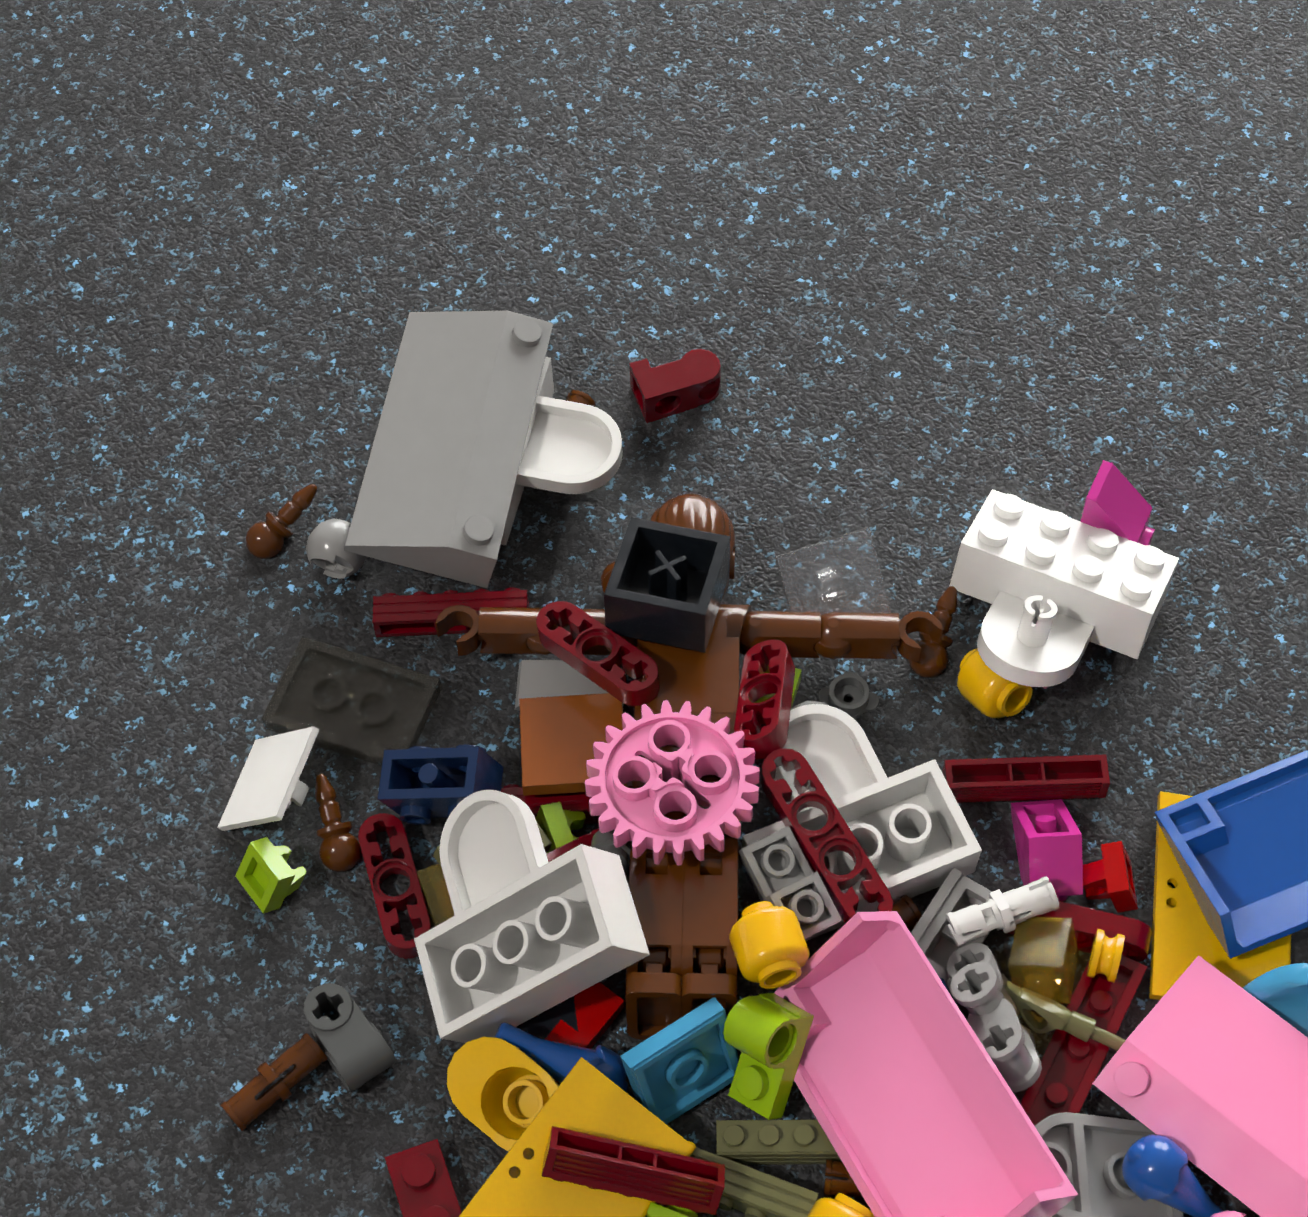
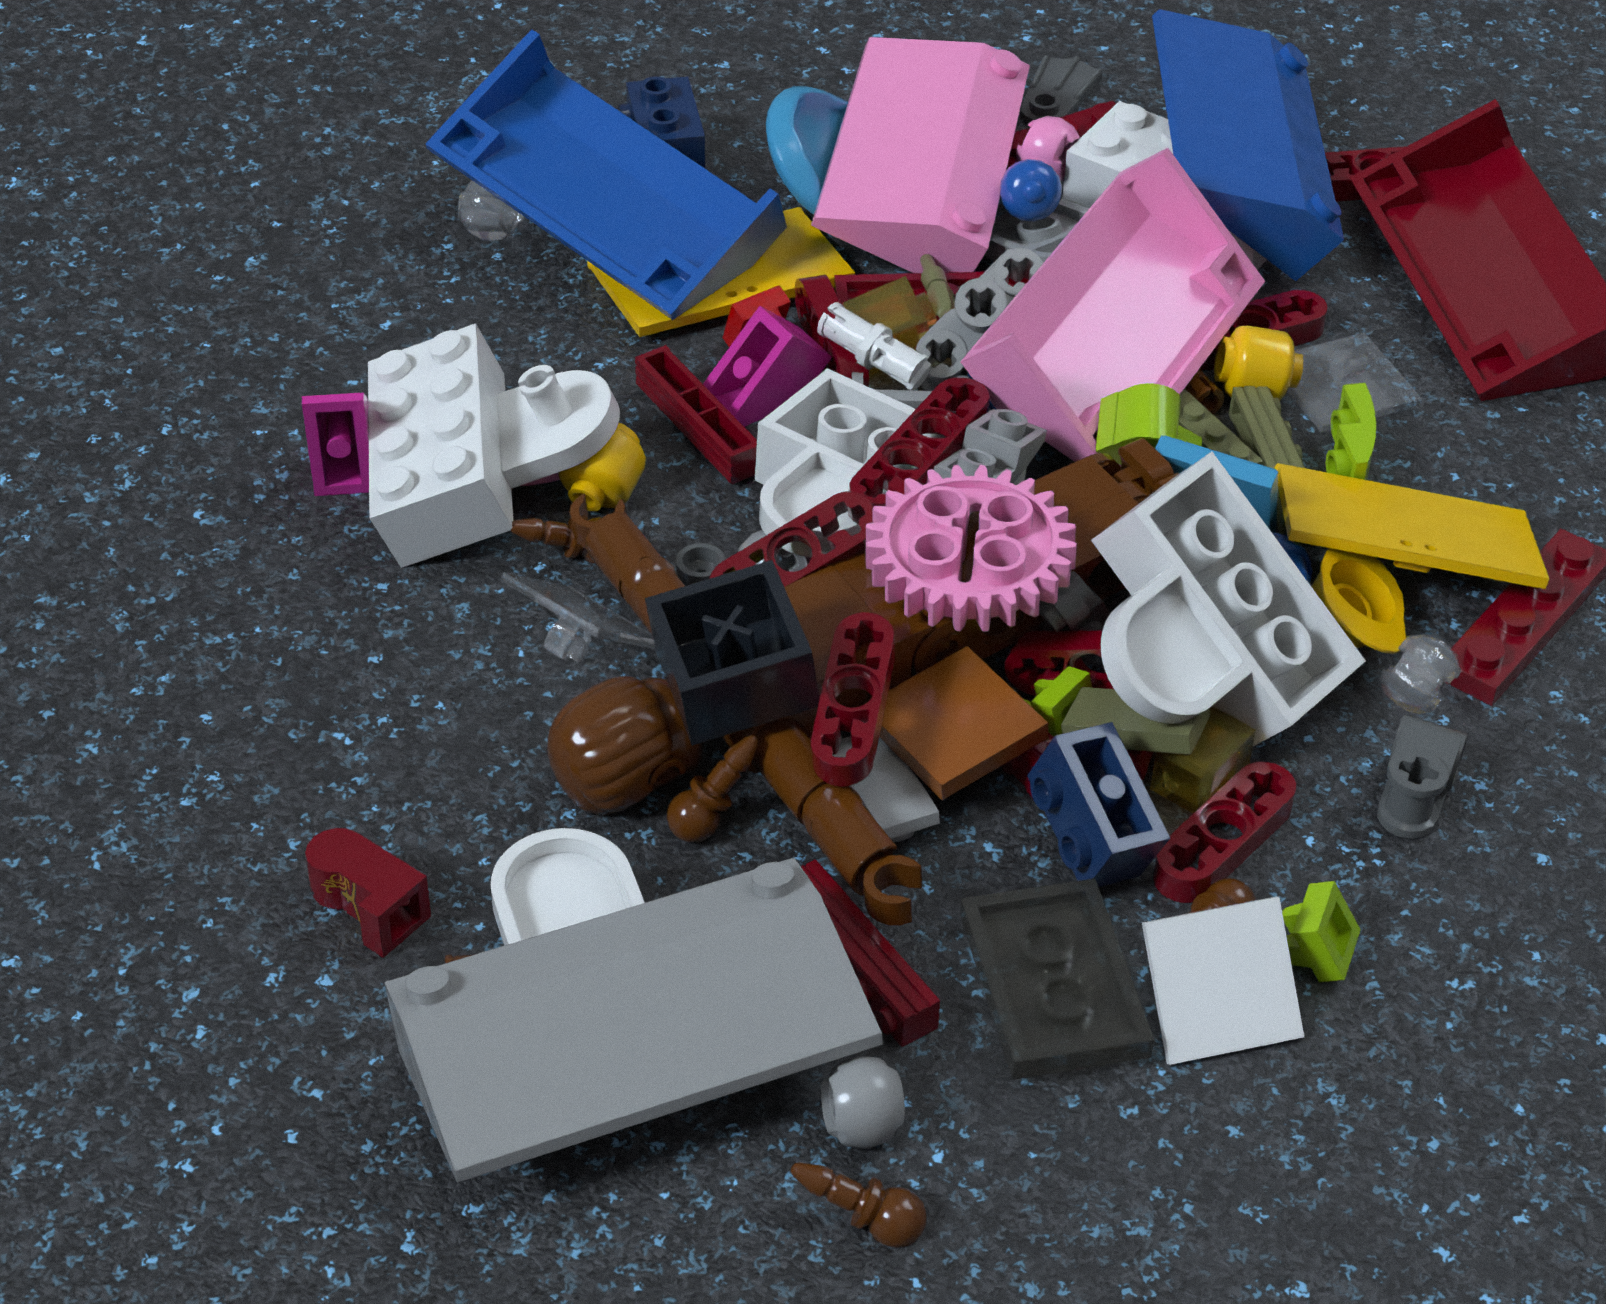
camera: 125 degrees left, 15 degrees down
reddish brown pin [220,1033,328,1132] -> none
dark red piece [542,1126,725,1215] -> none
yellow head [729,901,810,989] -> none
yellow bush [1087,928,1125,983] -> none
none -> clear piece [1379,634,1461,714]

